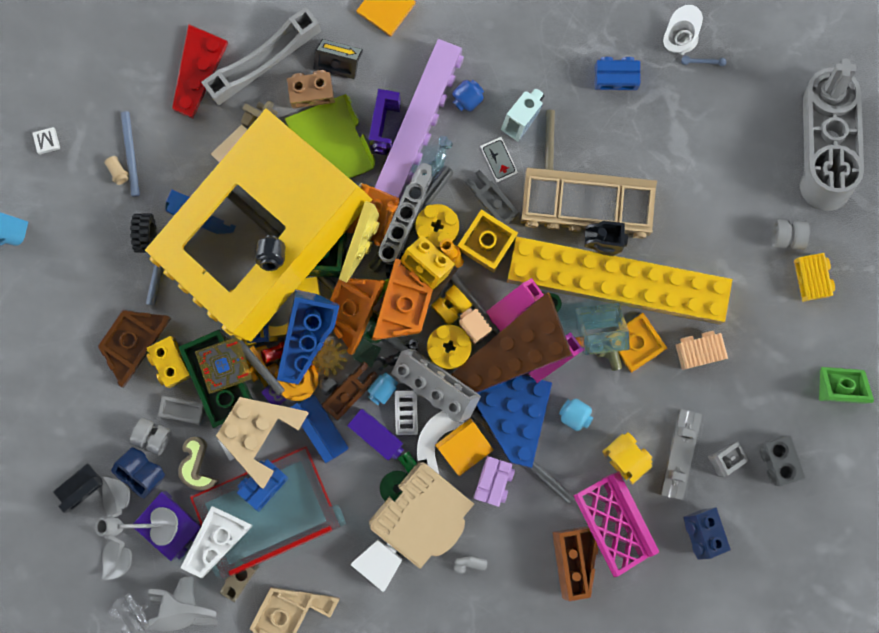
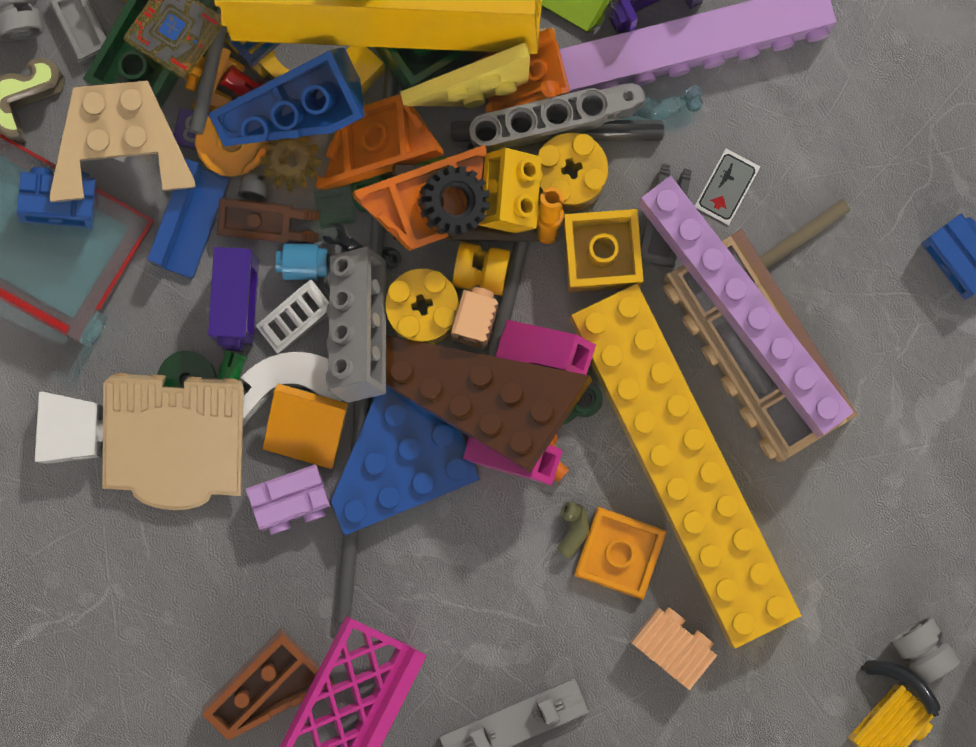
camera: 50 degrees right, 0 degrees up
blue head [452,79,484,112] -> none
light grey arm [454,556,487,574] -> none
light aqua torso [501,89,545,142] -> none
medium azure head [559,399,593,431] -> none
clear light blue window [575,303,629,355] -> none
black hand [584,221,628,256] -> none
yellow brick [602,432,652,485] -> none
none -> black tyre [418,166,490,236]
none -> lavender brick [638,176,854,438]
none -> black piece [861,660,941,717]

